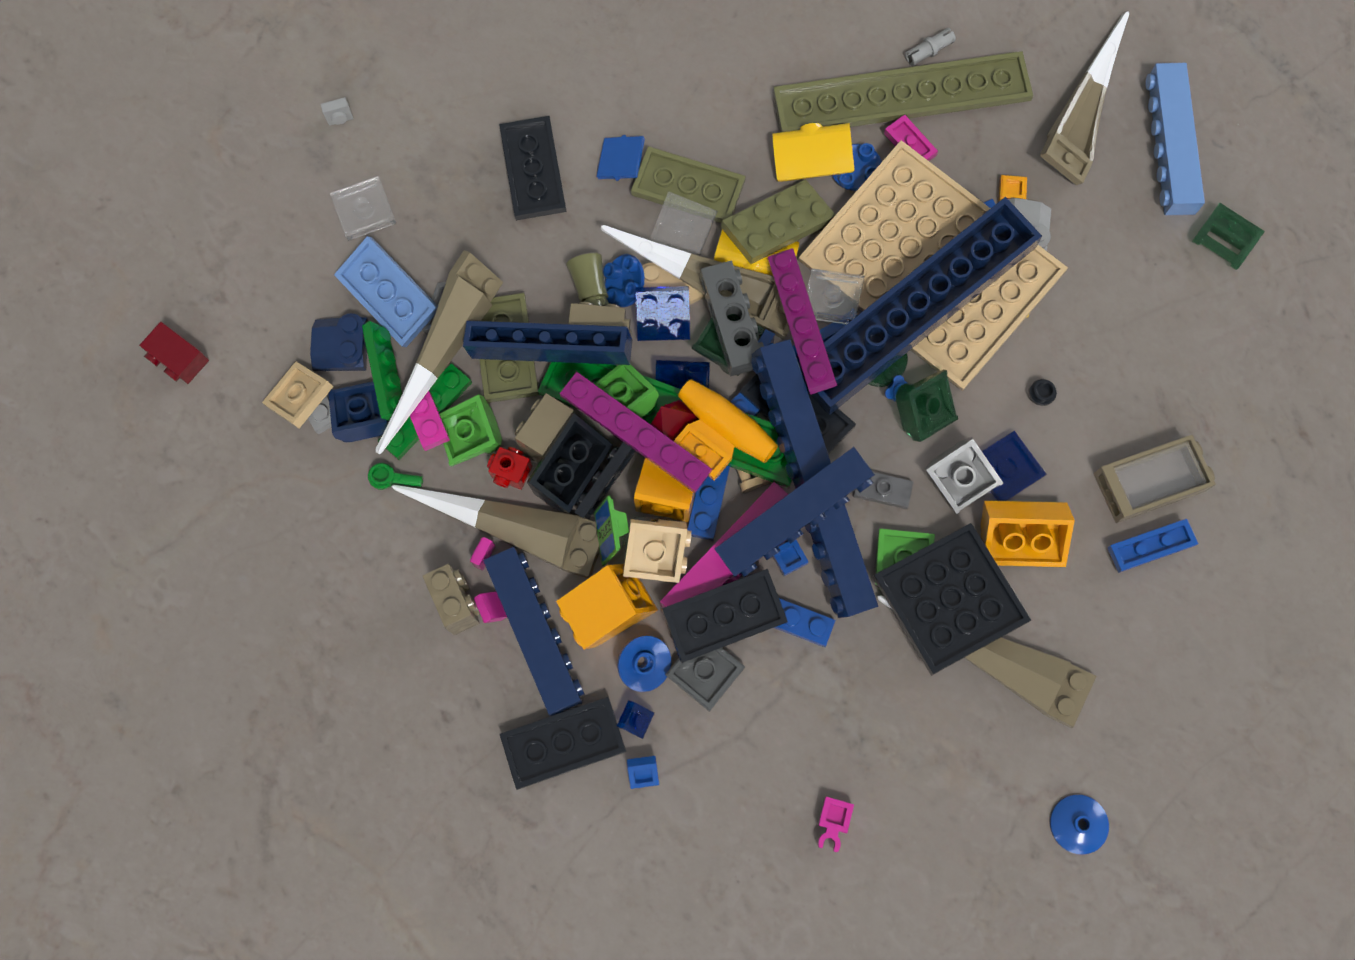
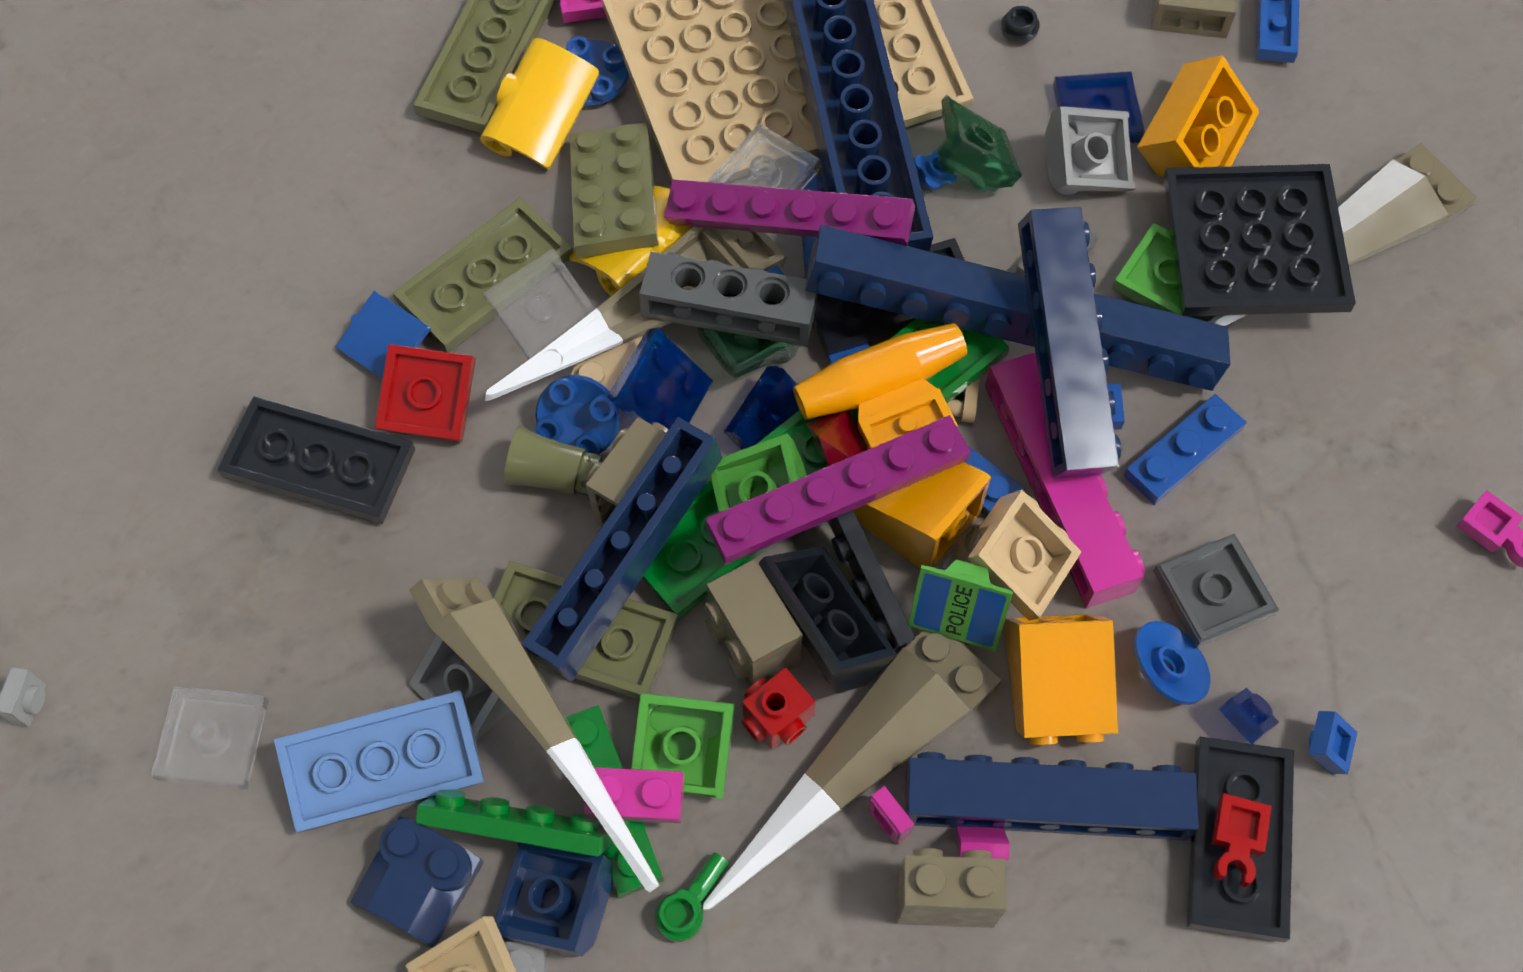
camera: 65 degrees left, 10 degrees down
black plate [661,569,788,663] -> none
none -> red plate [375,344,476,442]
none -> red plate [1212,793,1272,887]

